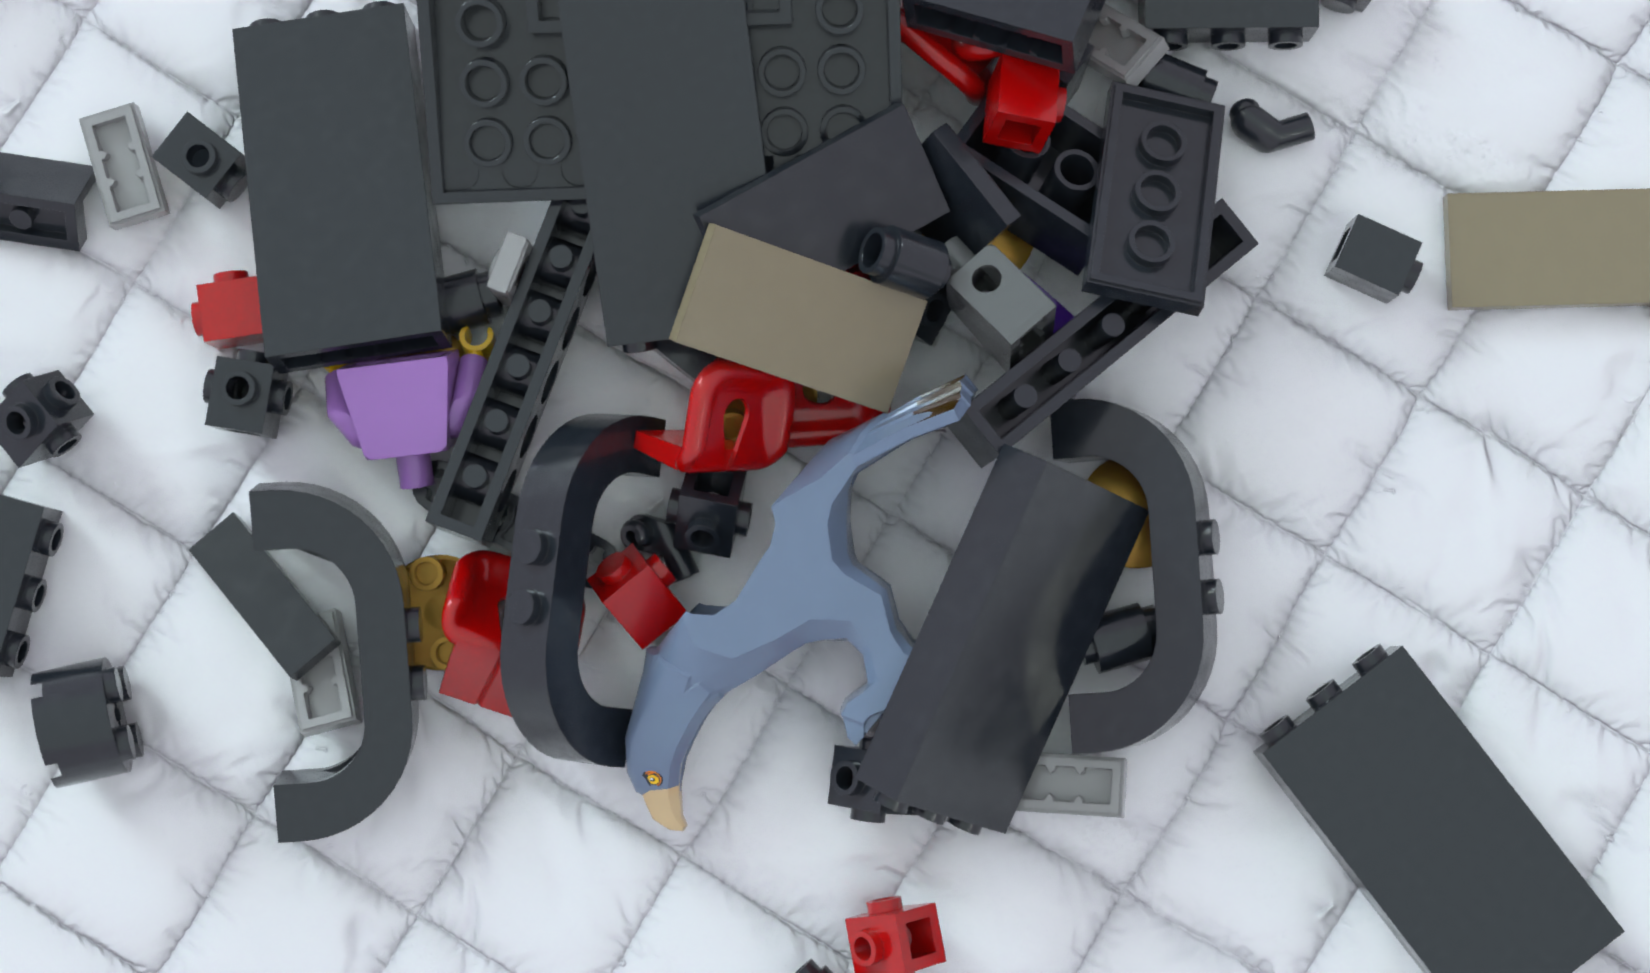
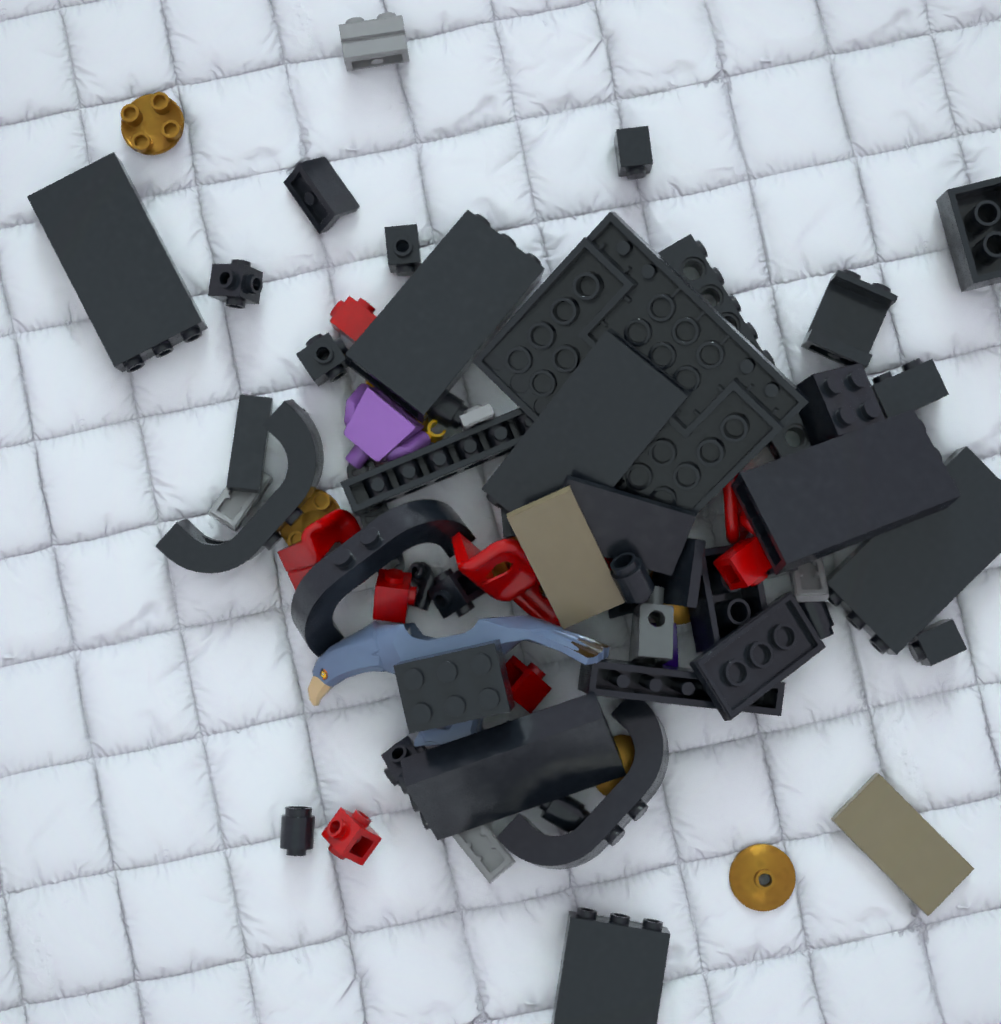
camera: 40 degrees right, 0 degrees up
black brick [30,657,144,788] -> none
light grey plate [79,102,170,230] -> none
black arm [1229,98,1315,153] -> none
black brick [1324,214,1423,304] -> none
none -> black brick [393,639,515,734]
none -> red brick [506,655,552,714]
none -> pearl gold dish [729,844,796,911]

